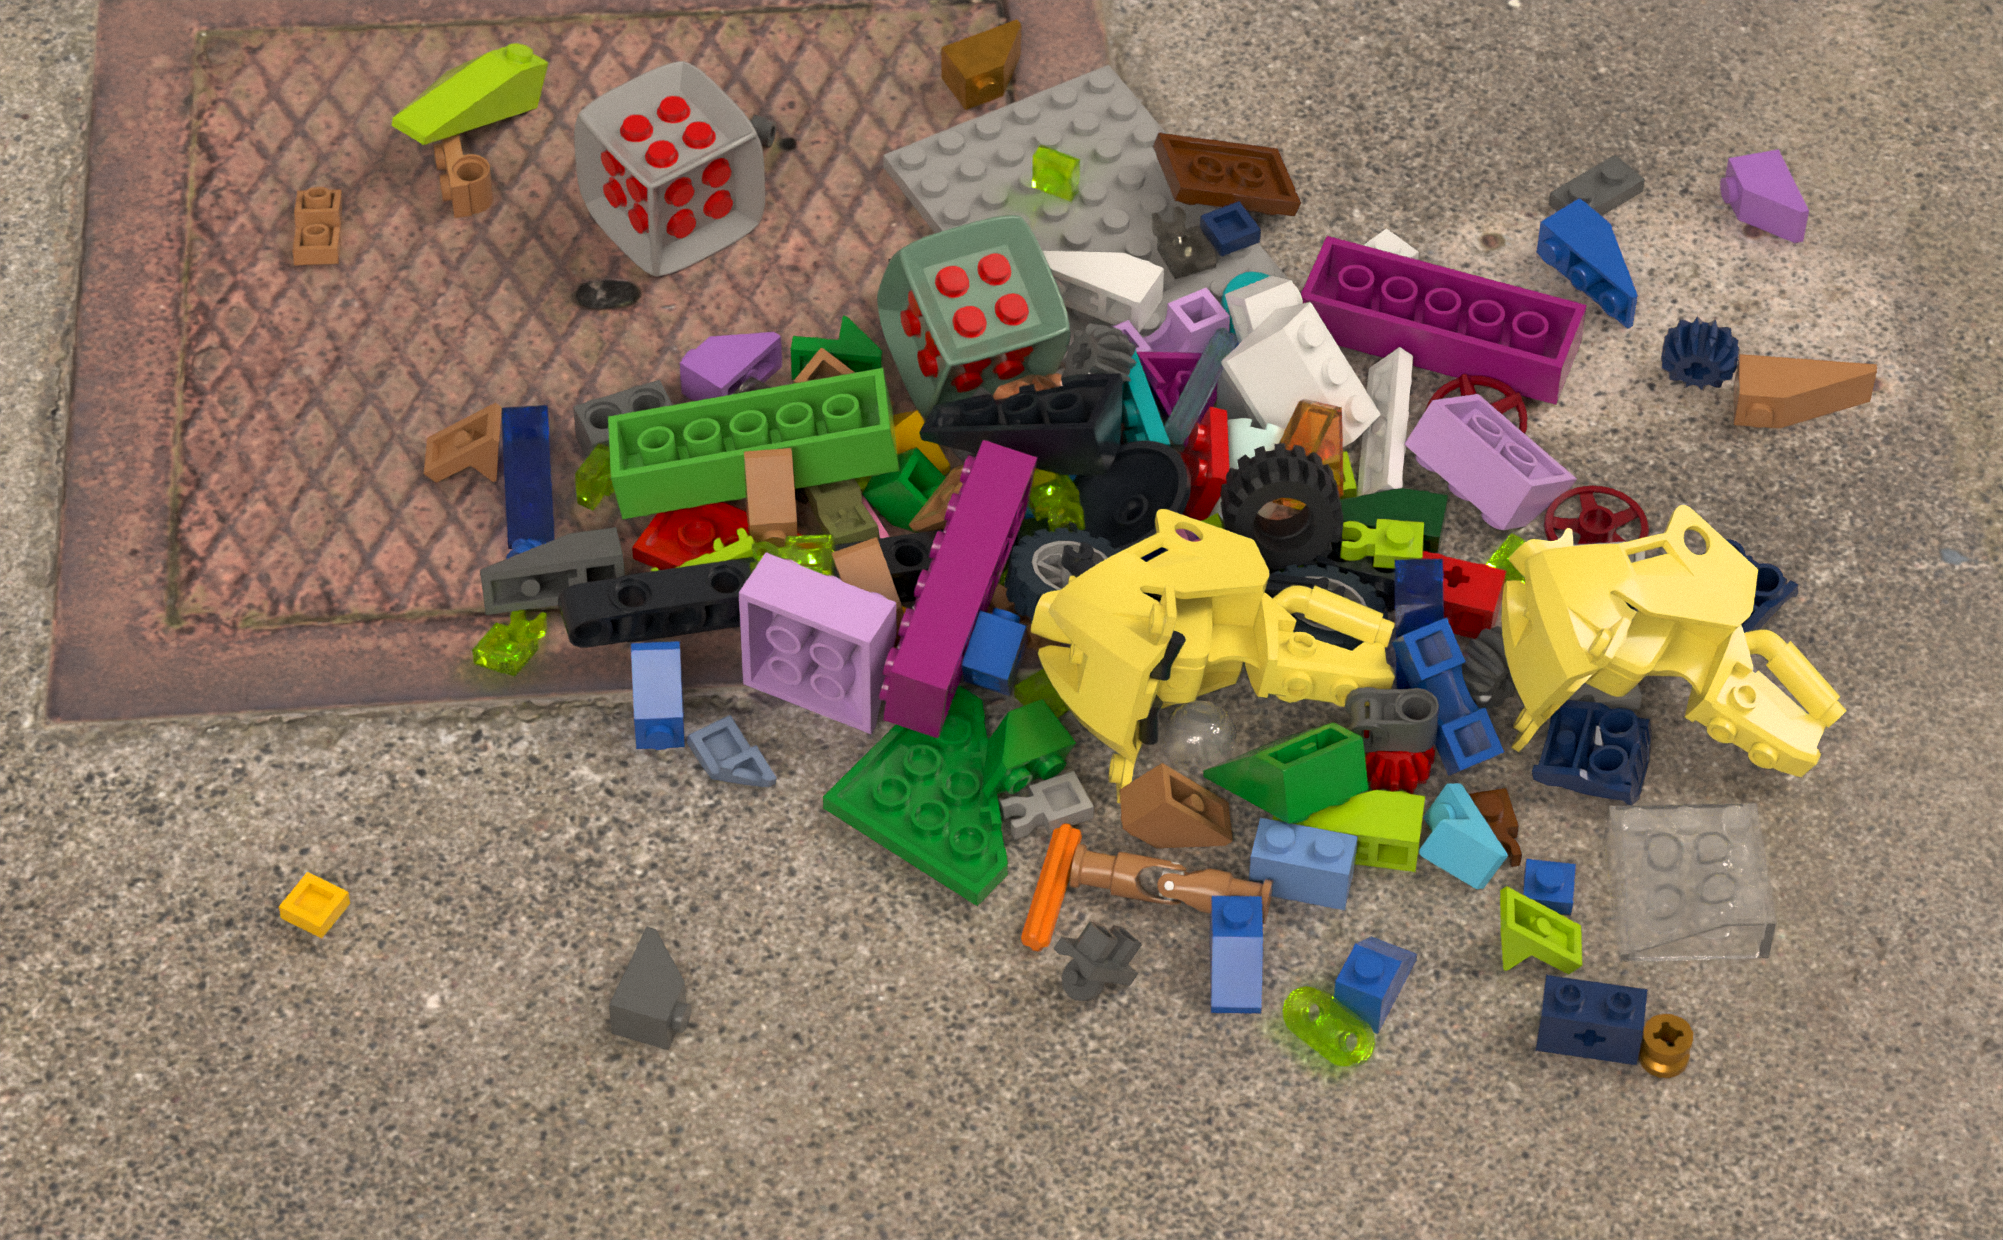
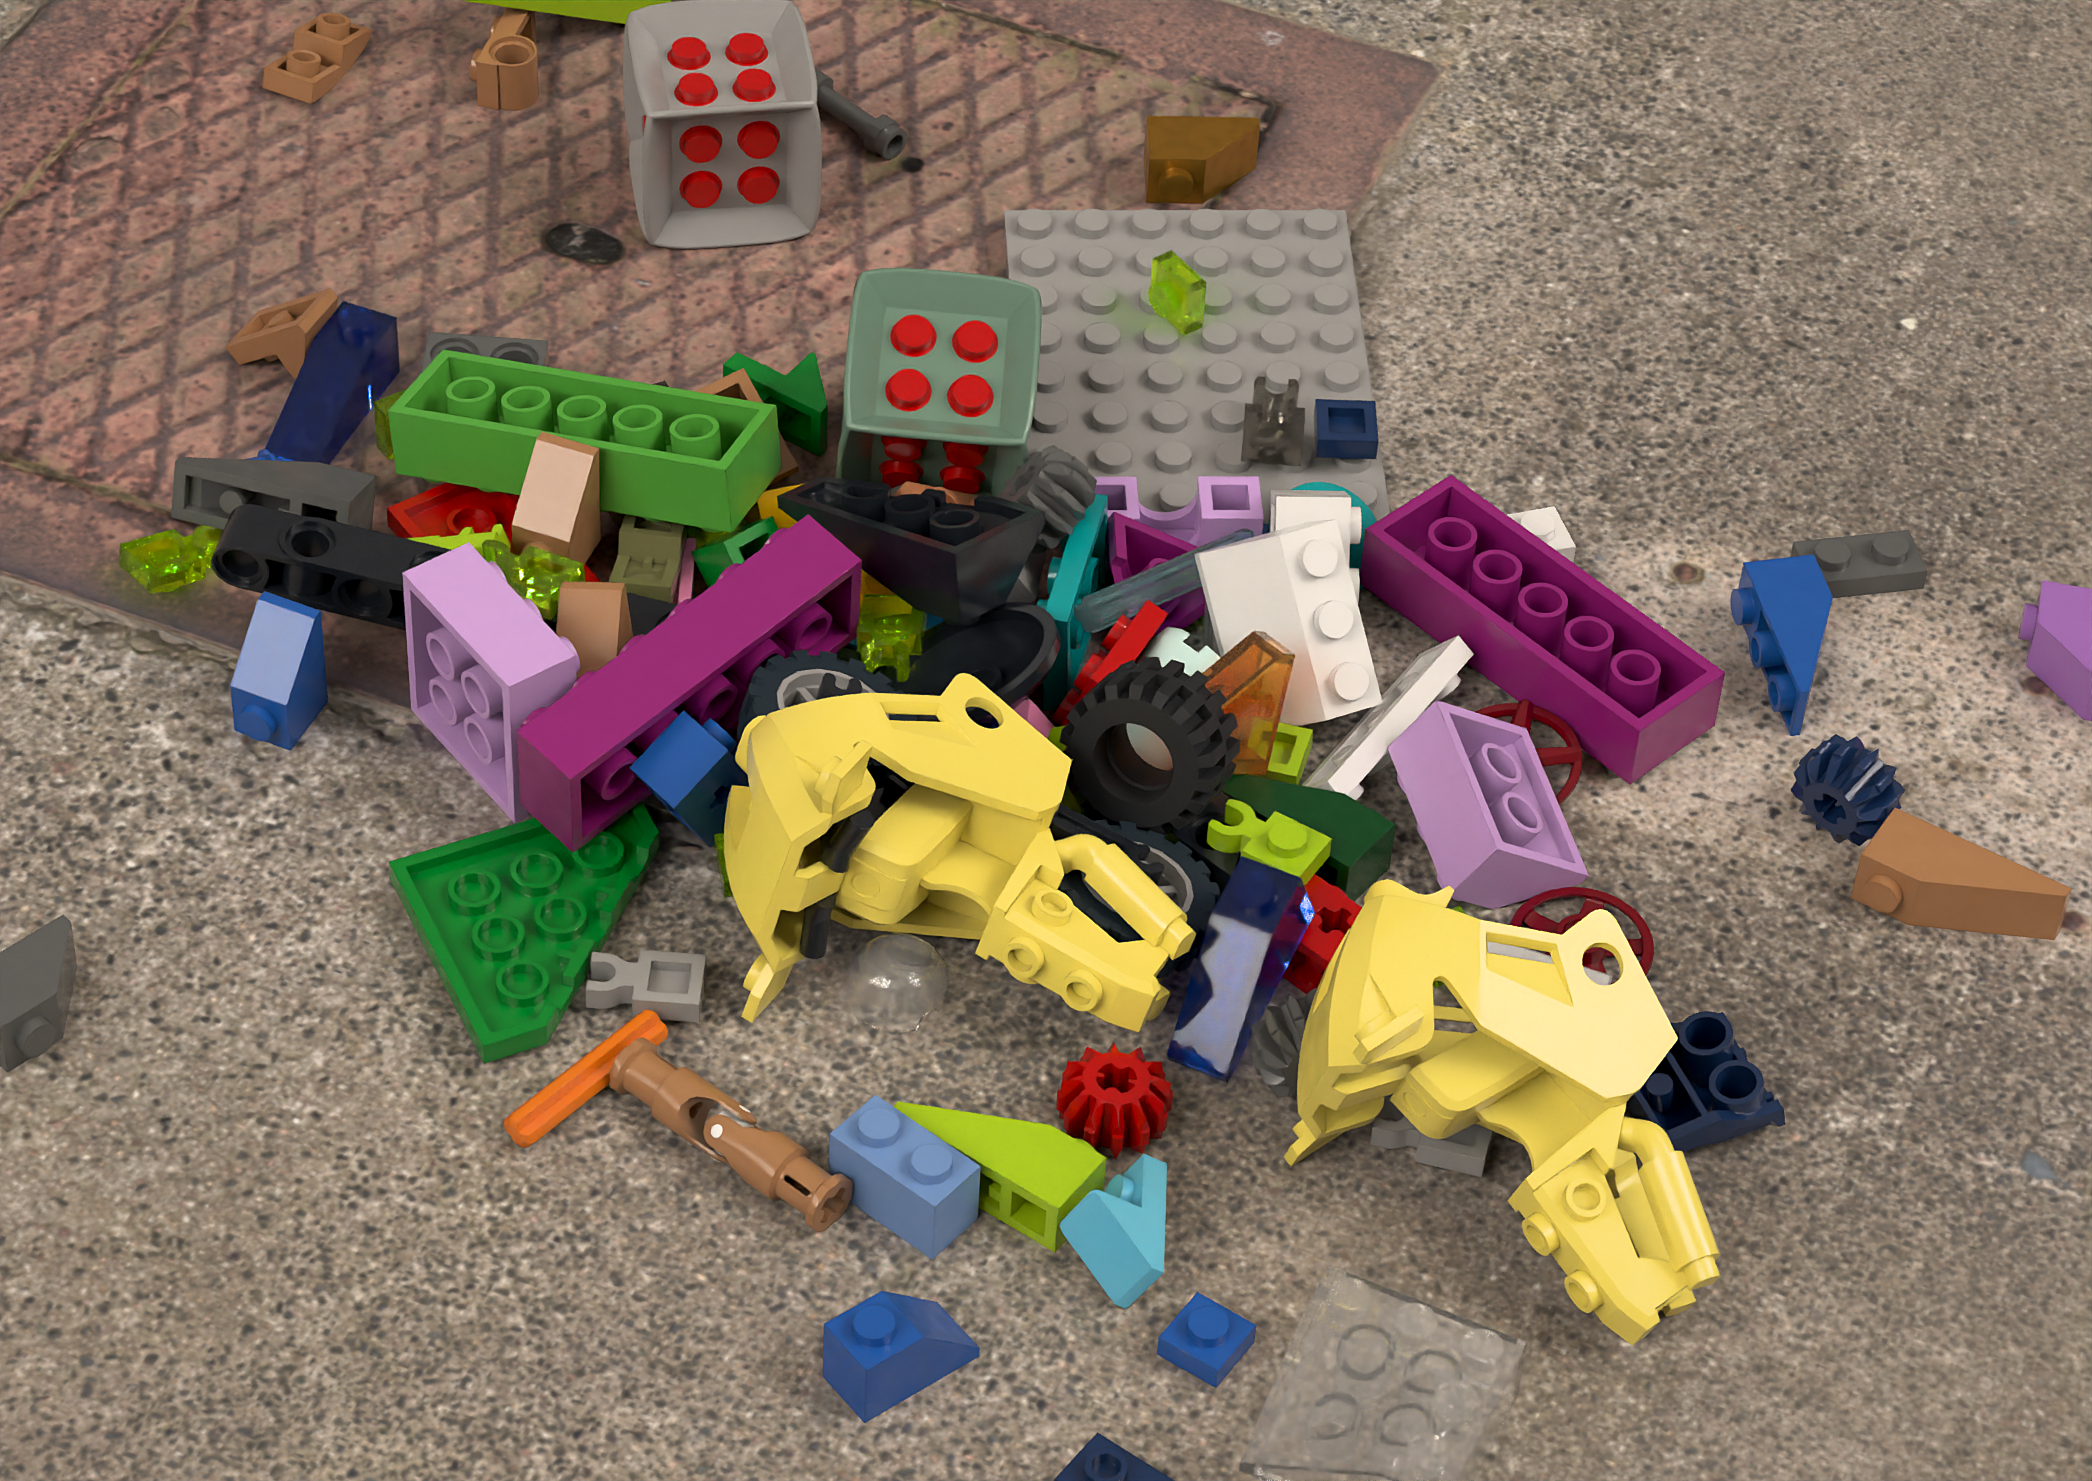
camera: 25 degrees right, 5 degrees down
medium lavender slope [680,332,782,401] -> none
sand blue slope [687,715,777,787] -> none
green slope [982,699,1076,798] -> none
white slope [1043,251,1164,333] -> none
dark grey hips [1053,922,1142,1001] -> none
medium nougat slope [1119,763,1233,849] -> none
reddish brown plate [1153,133,1301,217] -> none
green slope [1203,722,1369,824] -> none
slope [1209,896,1263,1014] -> none
clear neon green plate [1282,986,1375,1068] -> none
dark grey piece [1345,687,1439,753] -> none
blue arch [1392,617,1504,776] -> none
reddish brown plate [1469,788,1522,867] -> none
lime slope [1500,886,1582,975] -> none
dark blue slope [1532,700,1652,805] -> none

